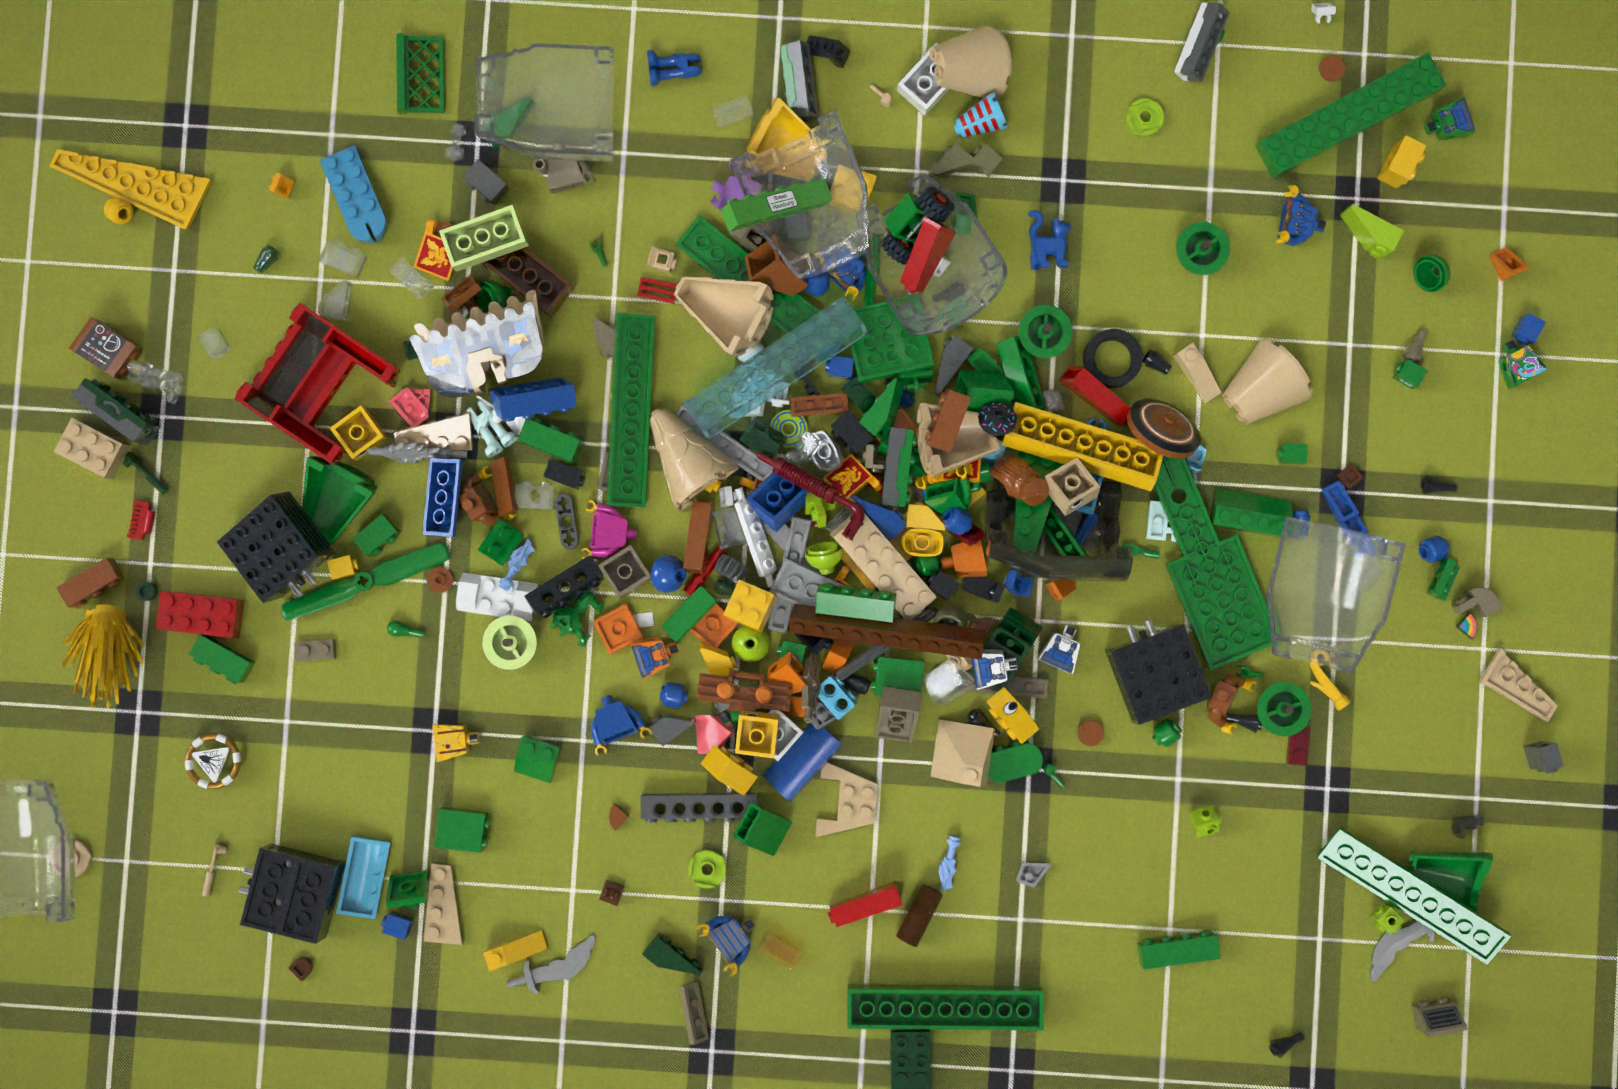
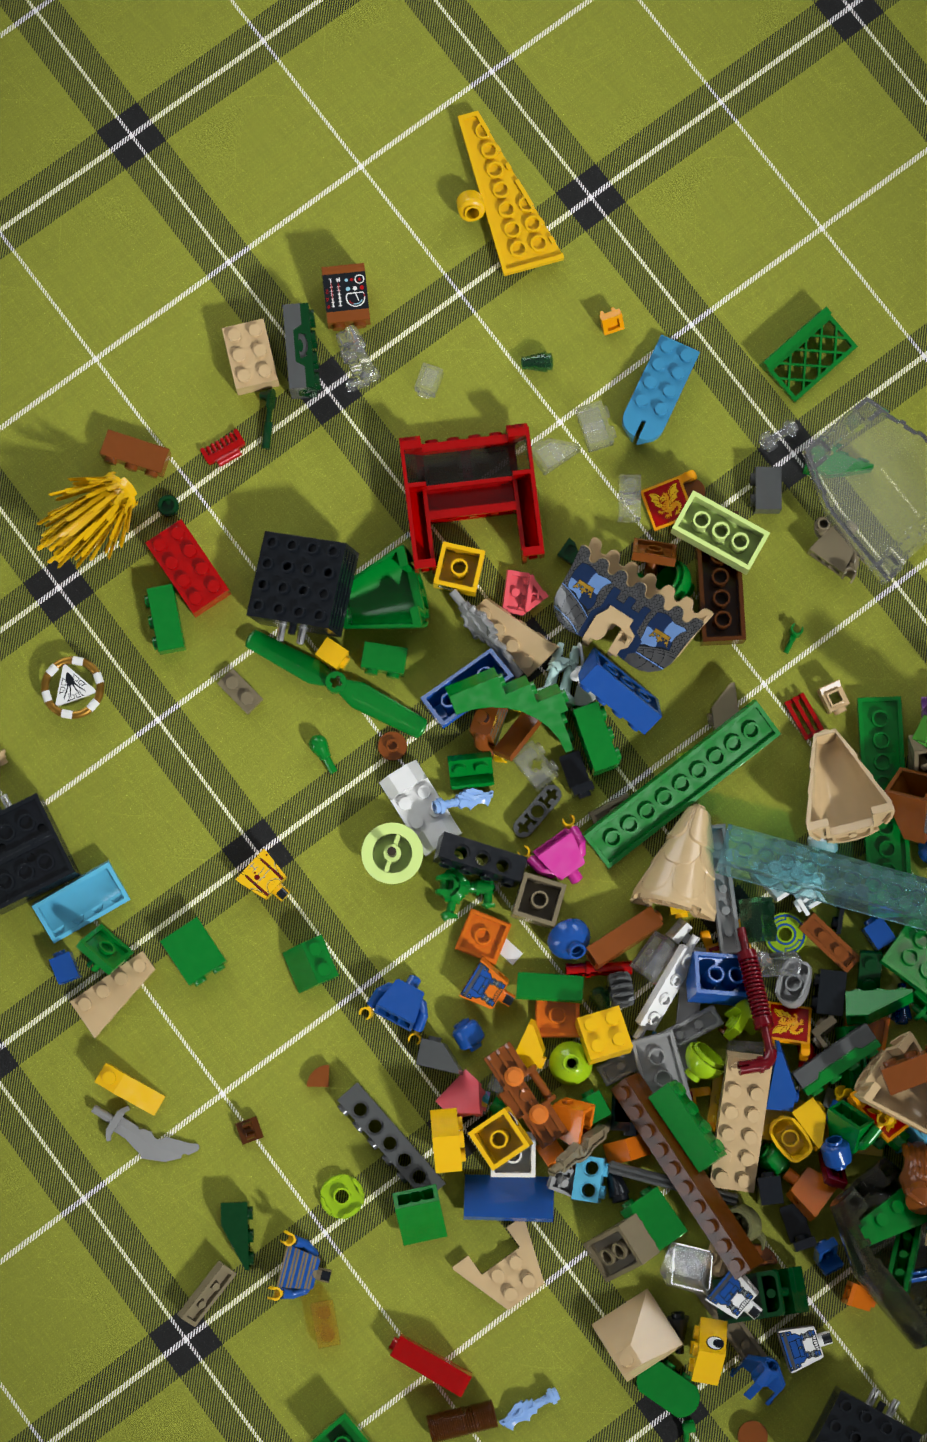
camera: 45 degrees right, 5 degrees down
none -> green arch [445,667,575,753]
none -> blue piece [730,1354,786,1406]

